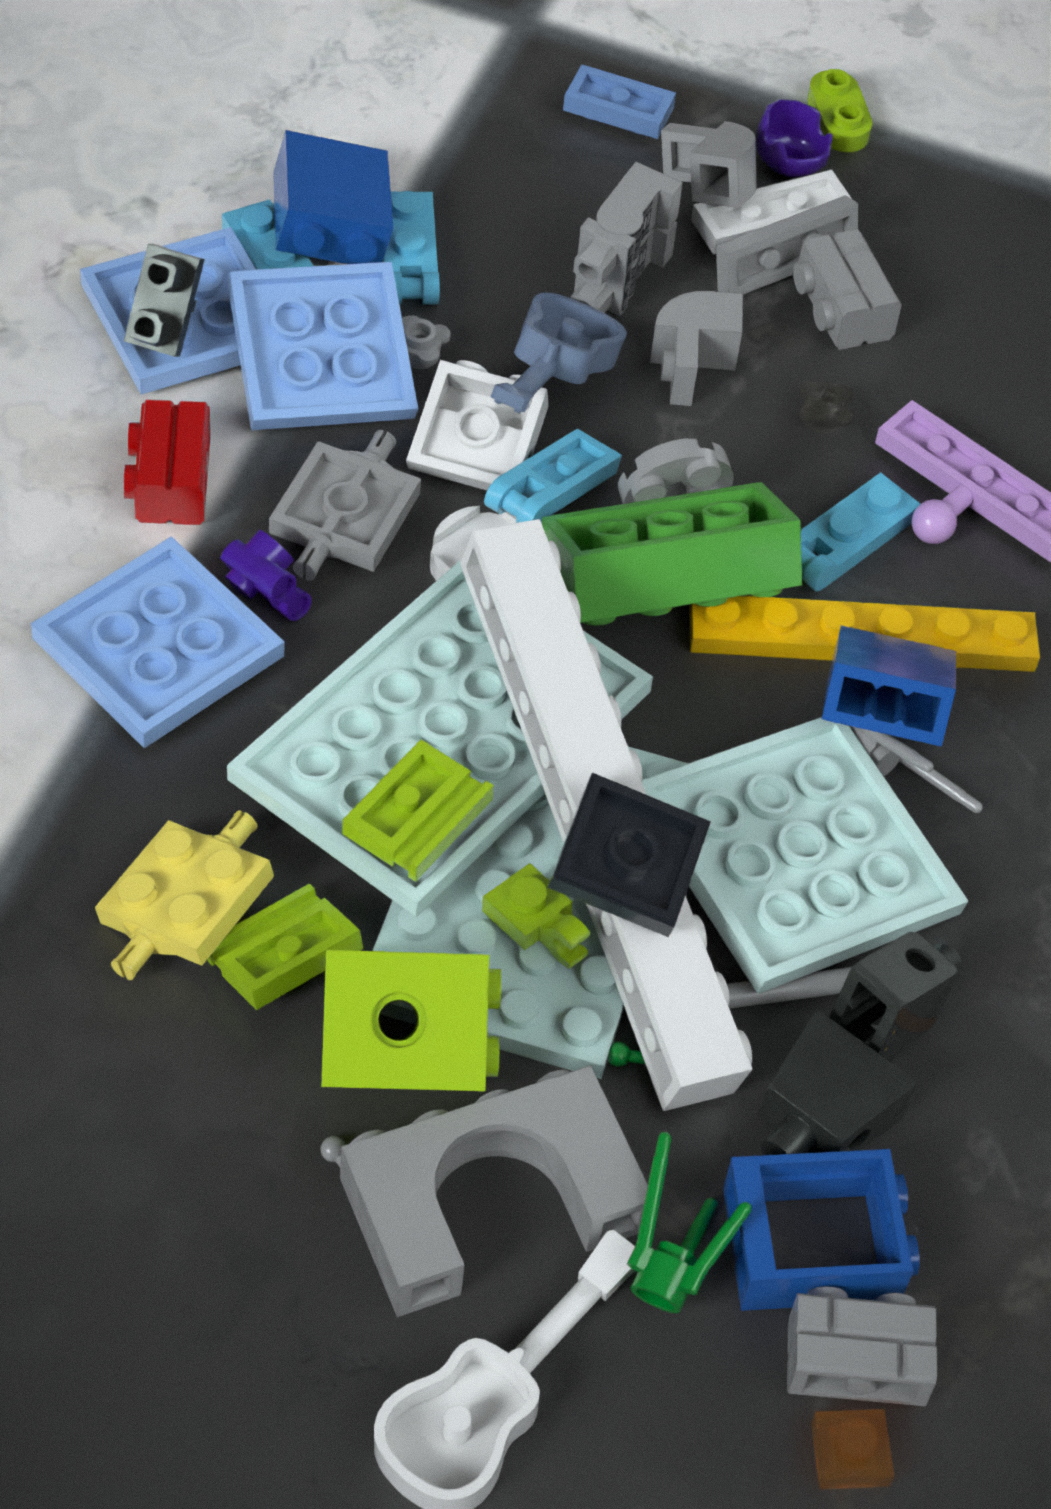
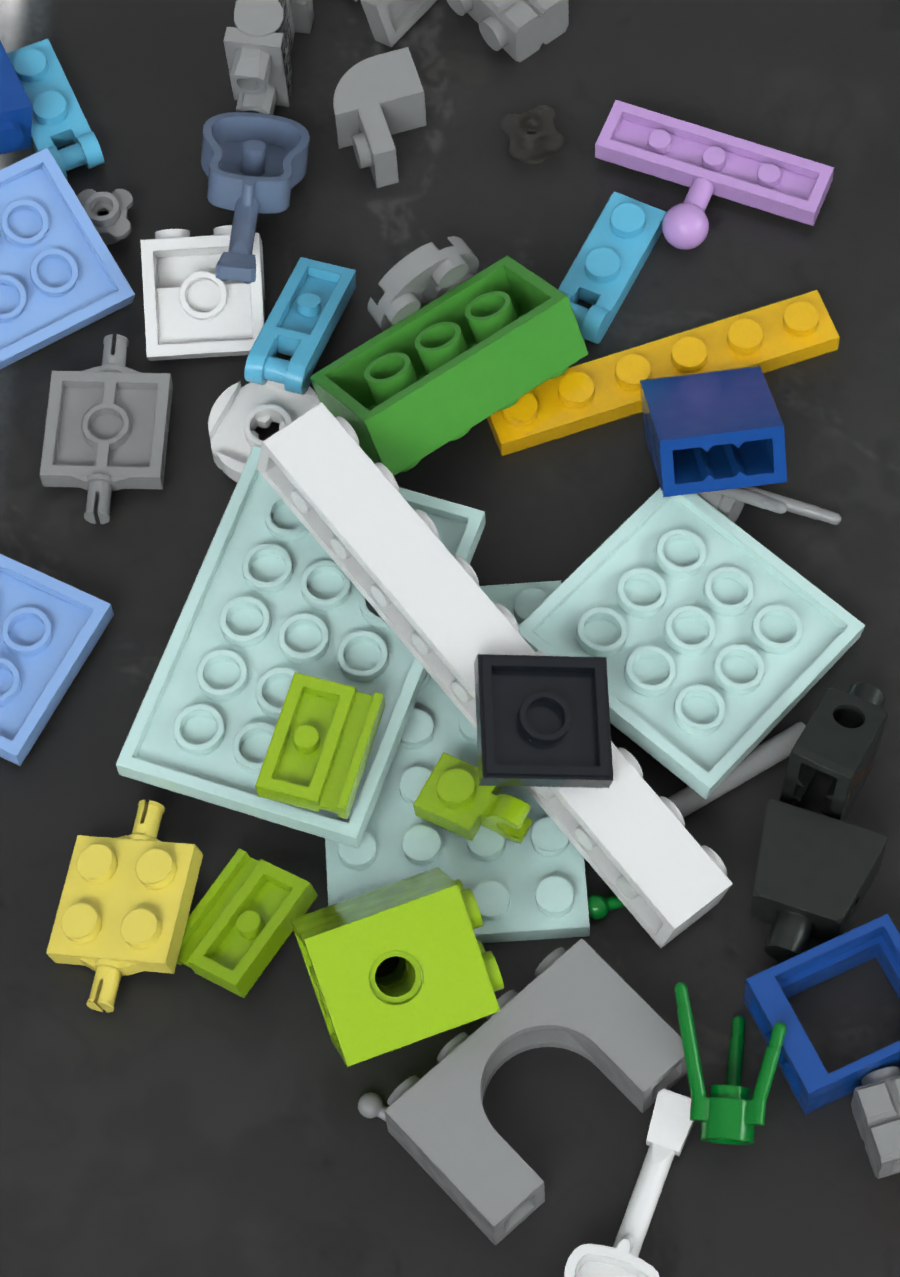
camera: 10 degrees left, 10 degrees up
dark purple plate [220,530,312,621] -> none

